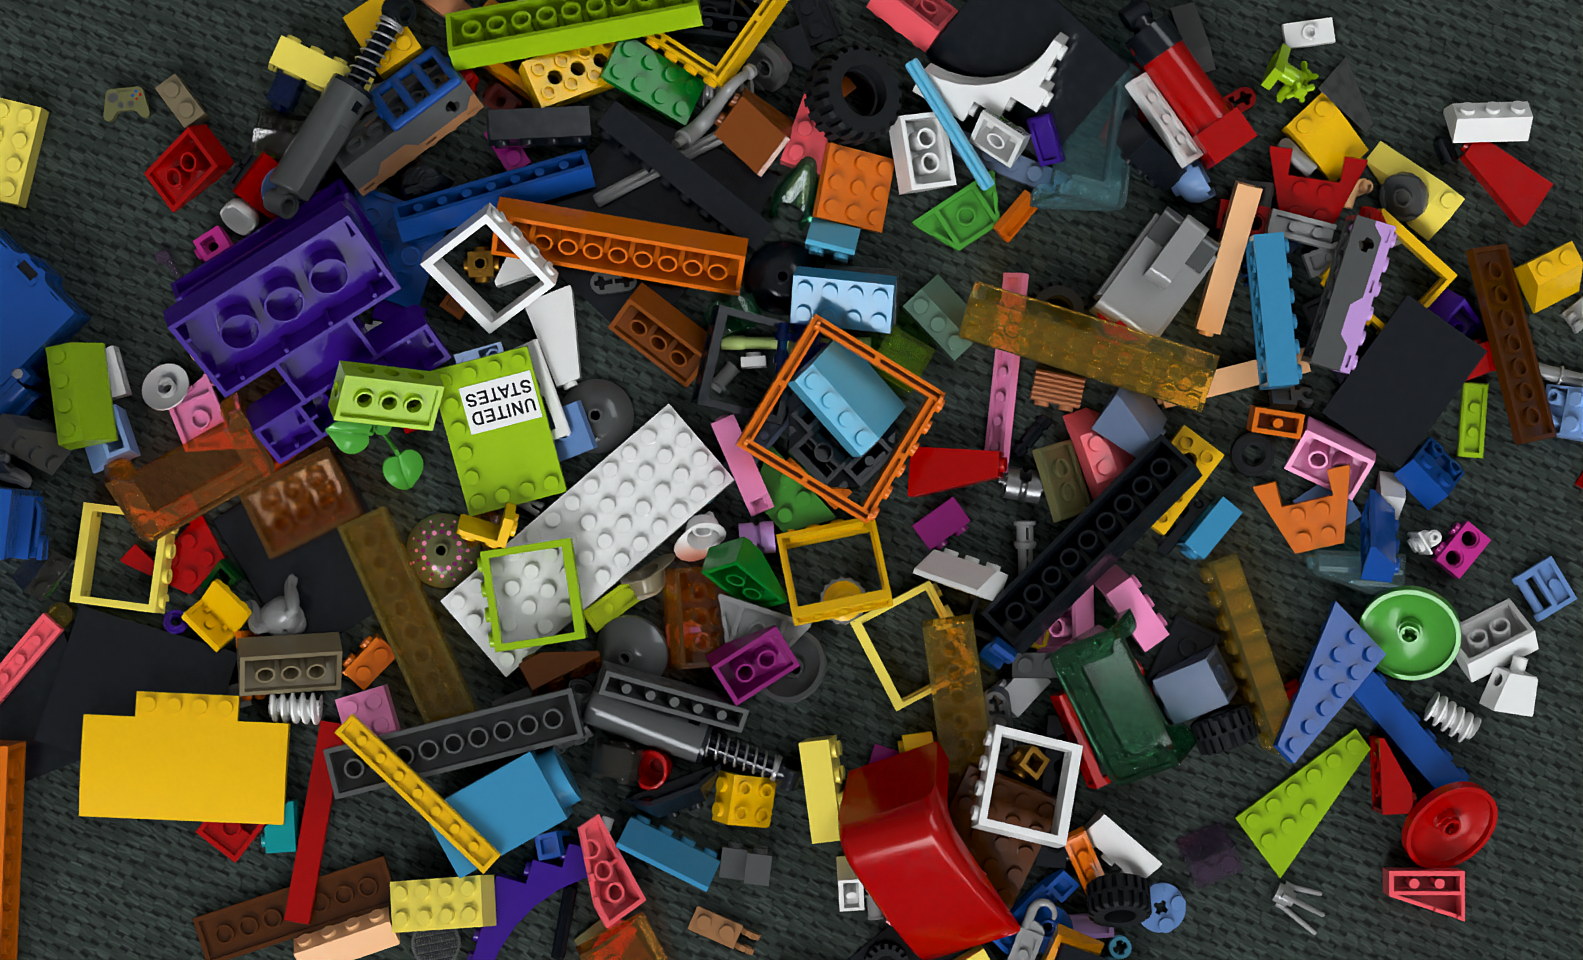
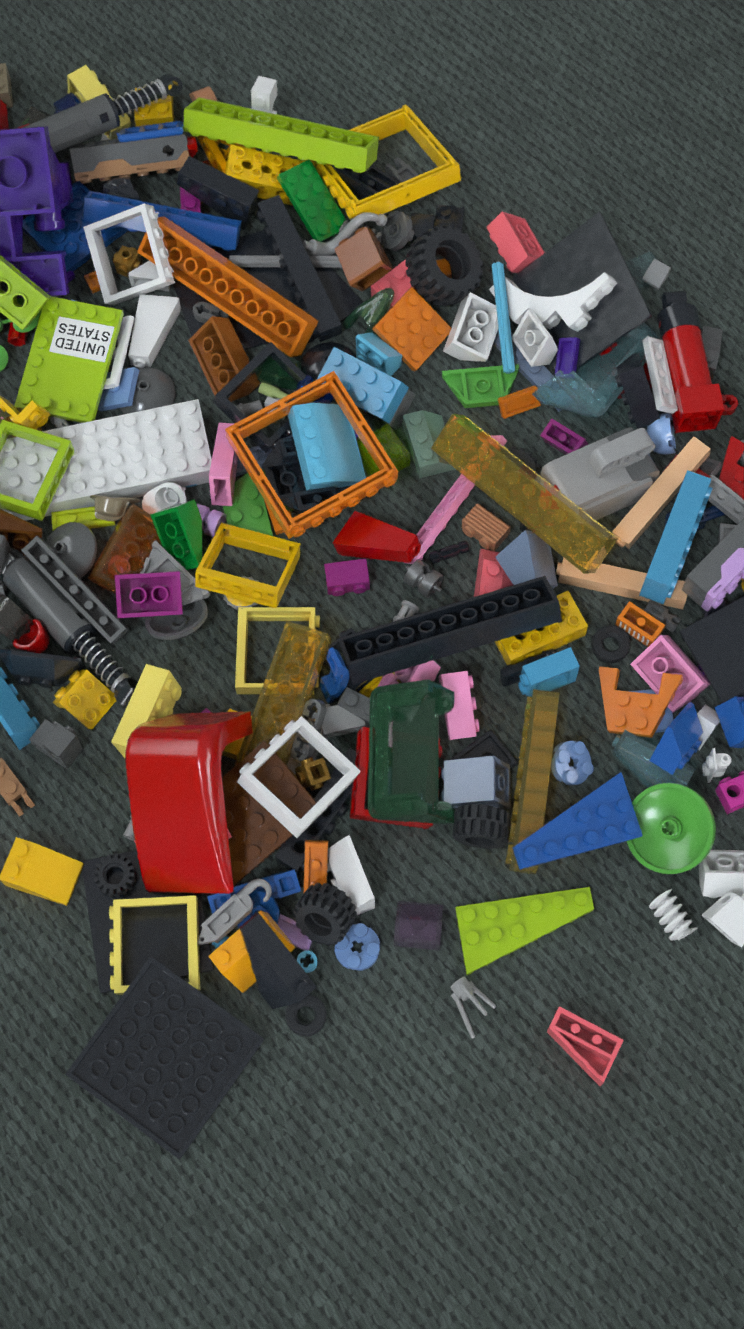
camera: 30 degrees right, 20 degrees down
white slope [836,856,865,912] -> none
white slope [913,548,1008,601] -> none
olive tile [1032,439,1091,523] -> none
blue brick [1352,671,1470,790] -> none
red slope [1369,735,1417,815] -> none
red dish [1402,781,1498,869] -> none
none -> magenta brick [540,418,589,455]
none -> medium blue plate [550,741,593,785]

